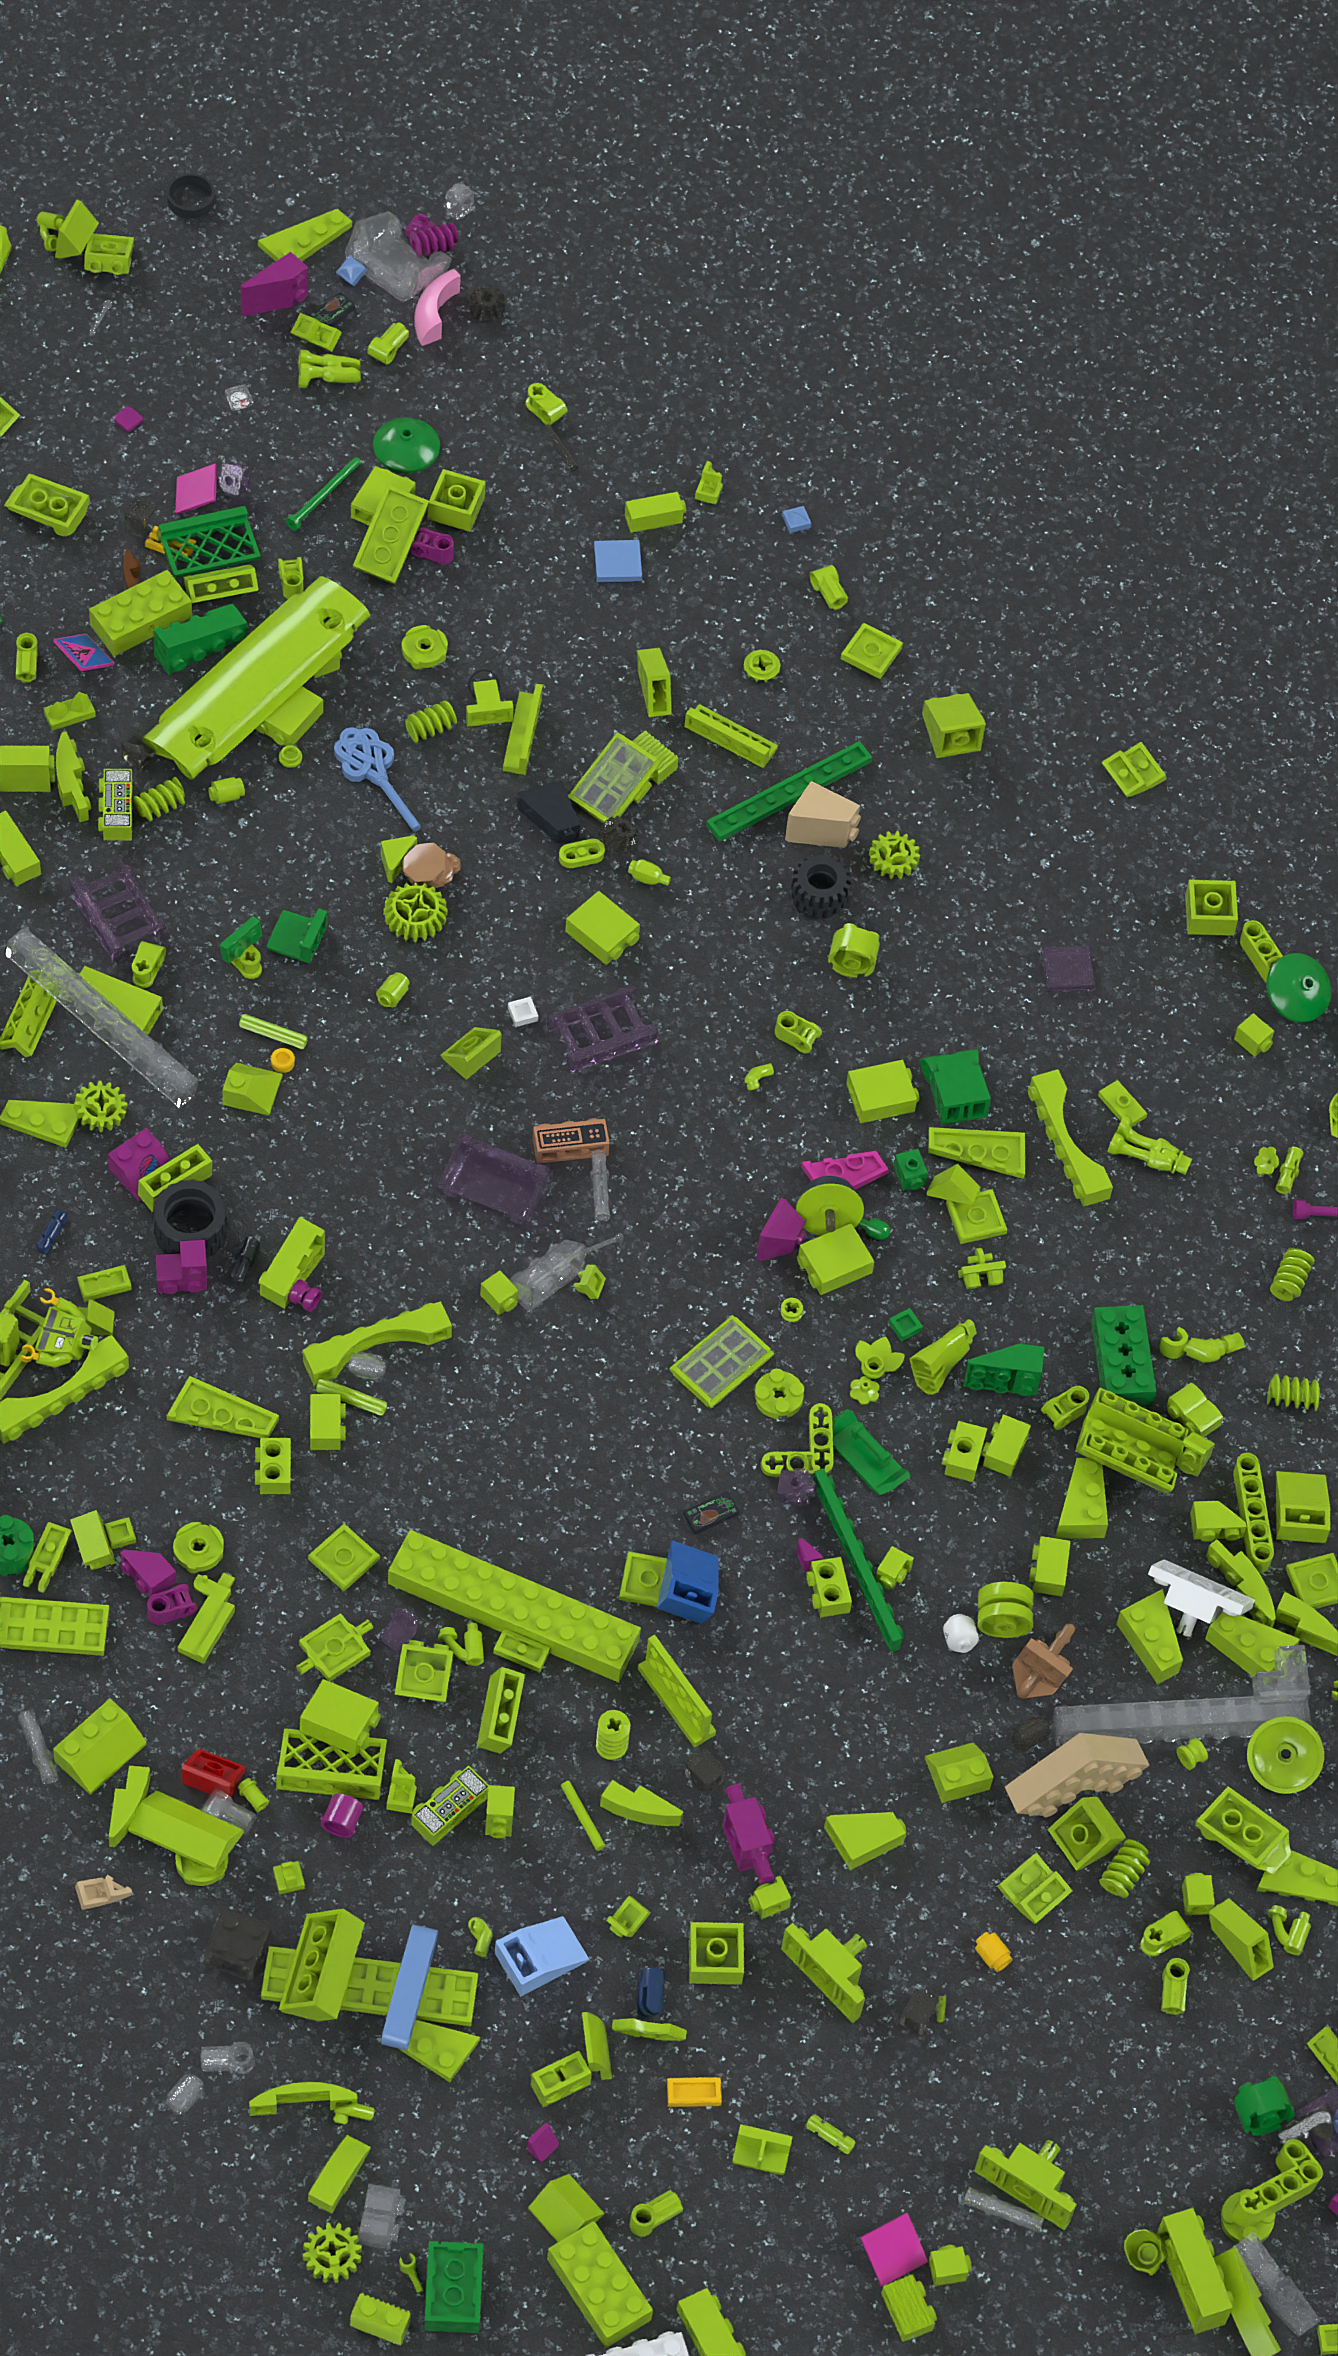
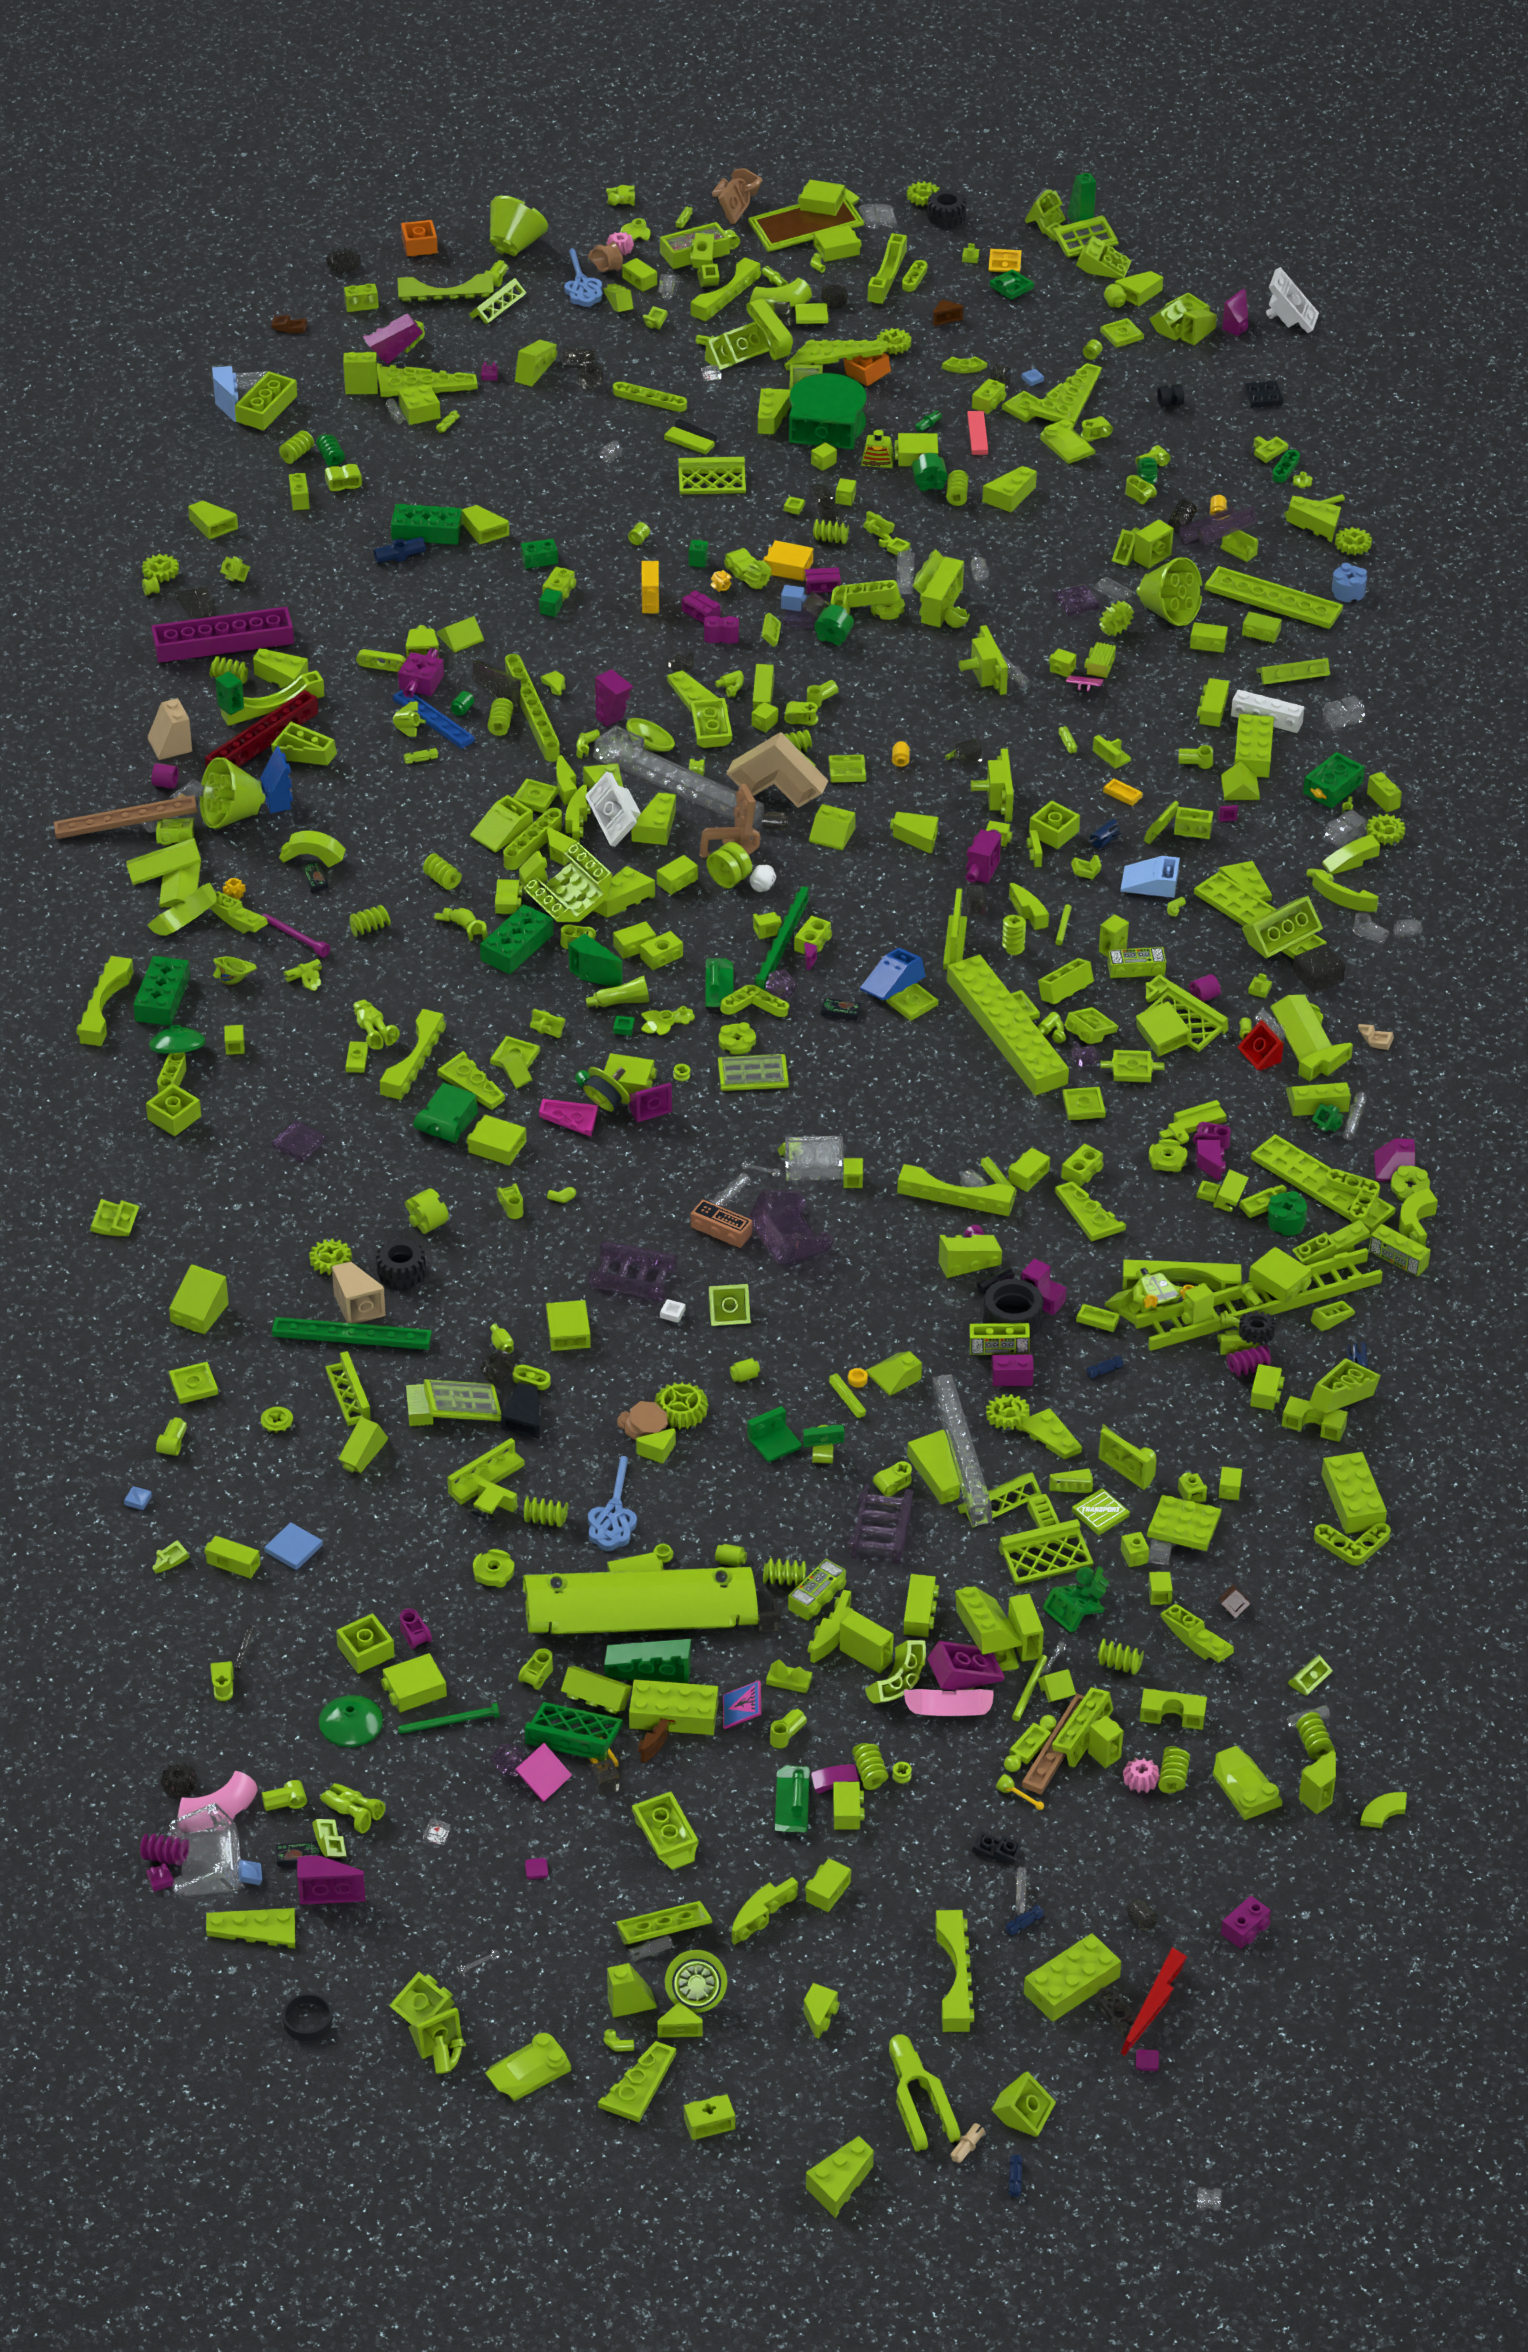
camera: 135 degrees left, 15 degrees down
lime plate [353,484,429,585] -> none
medium blue beam [381,1924,438,2050] -> none
clear brick [443,182,474,220] -> none
lime tile [612,2018,687,2041] -> none
green brick [893,1149,928,1191] -> none
none -> lime plate [1026,830,1042,867]
none -> green brick [1312,1104,1344,1132]

